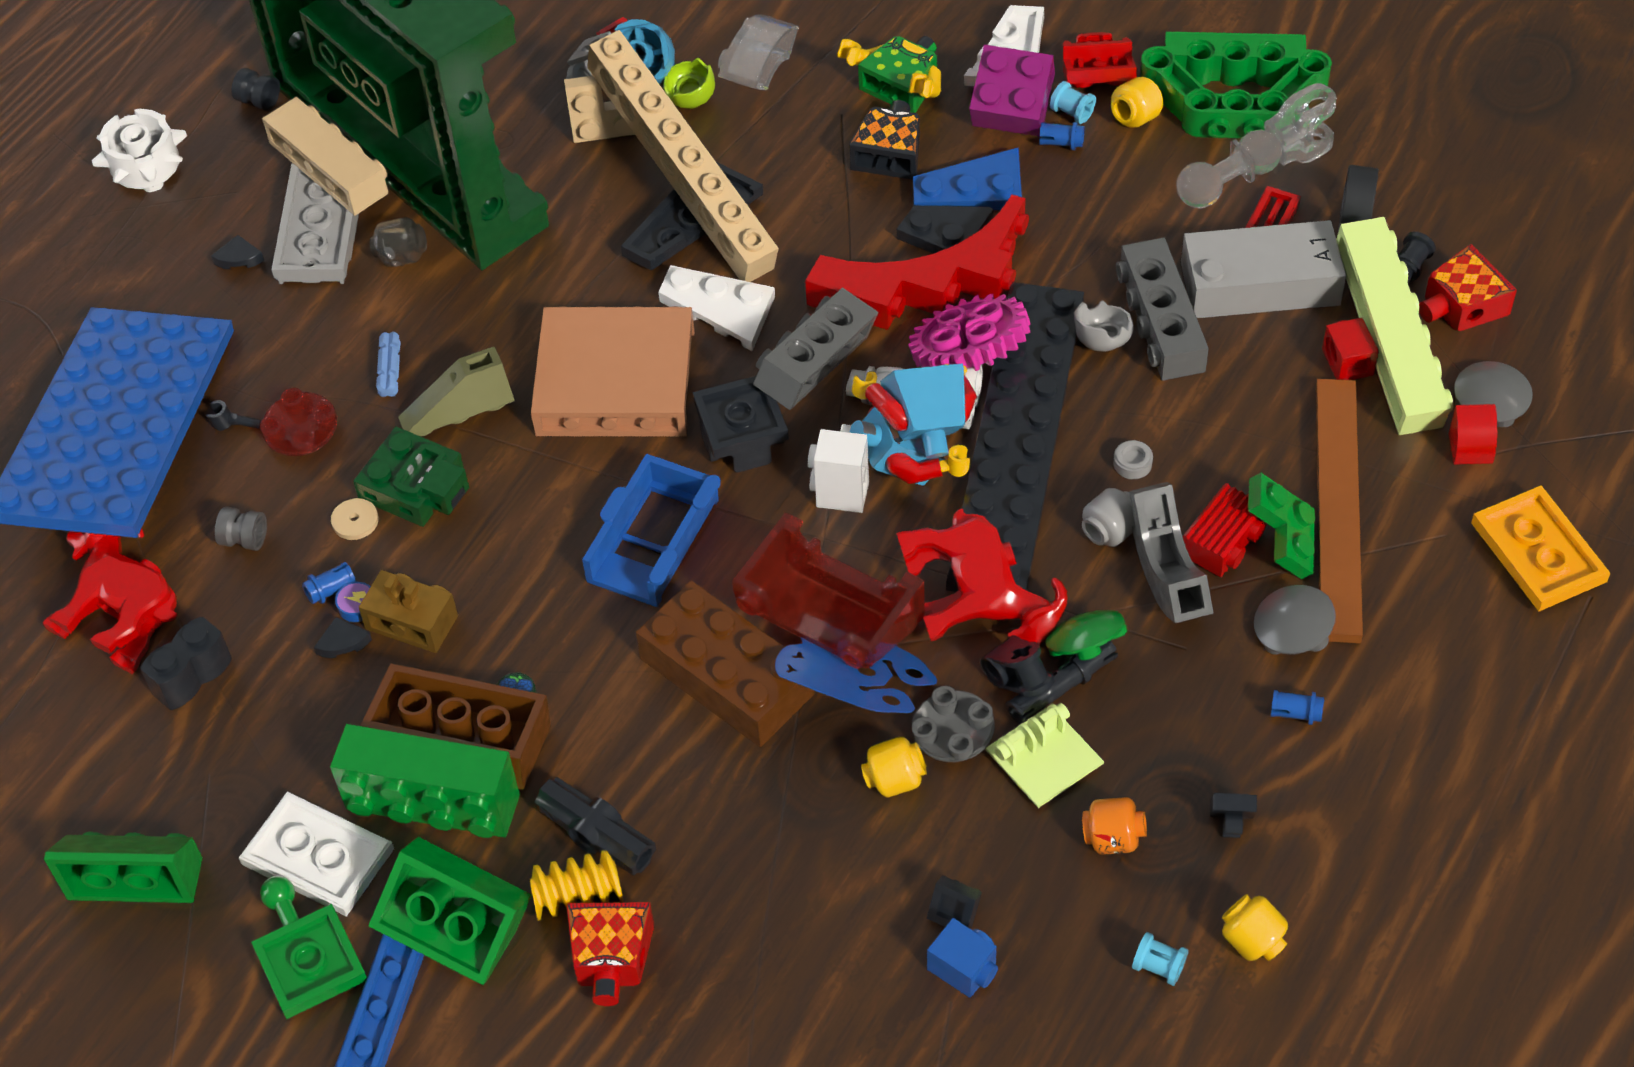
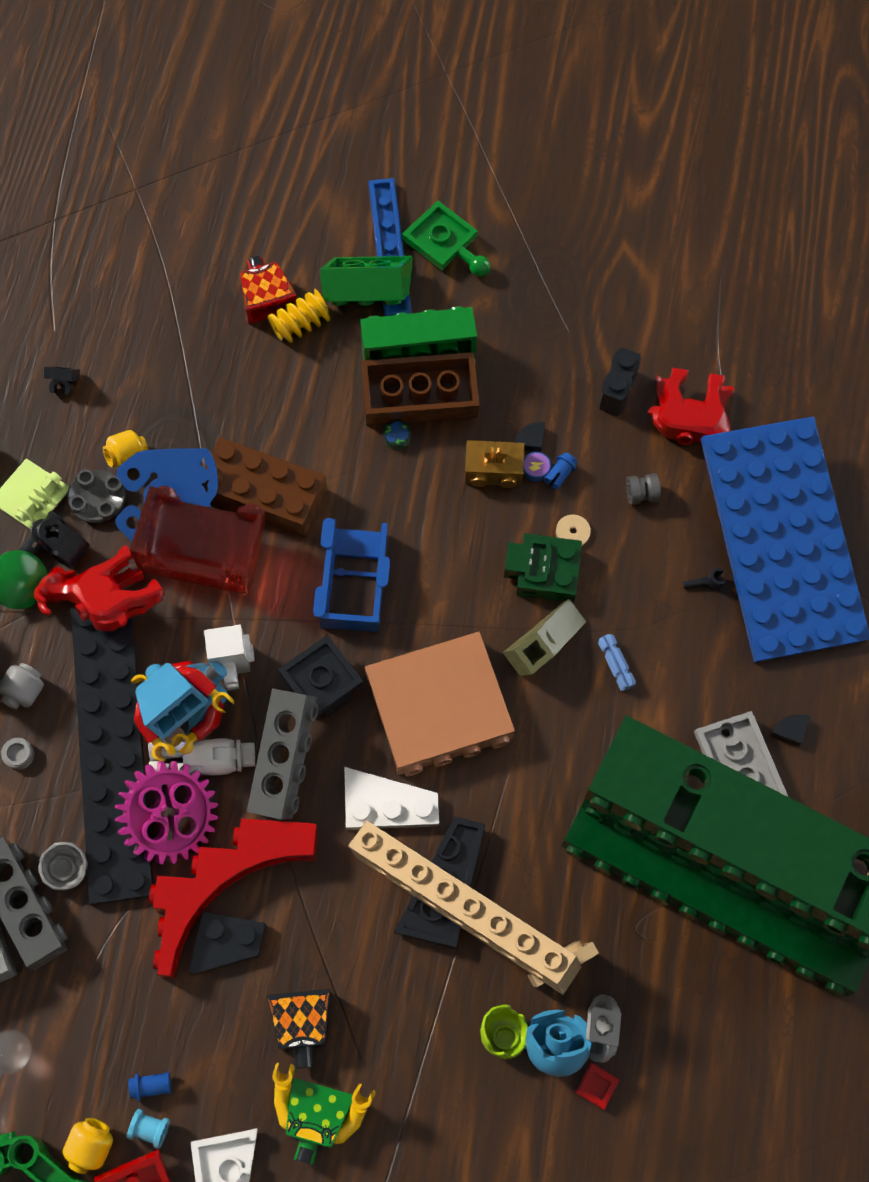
camera: 155 degrees right, 15 degrees up
green slope [44,832,202,903] -> none
white tile [239,792,394,917] -> none
clear red dish [260,388,337,456] -> none
black piece [534,777,656,876] -> none
clear brick [718,14,799,90] -> none
blue wing [913,147,1022,210] -> none
blue brick [927,918,998,998] -> none
magenta brick [969,44,1055,137] -> none

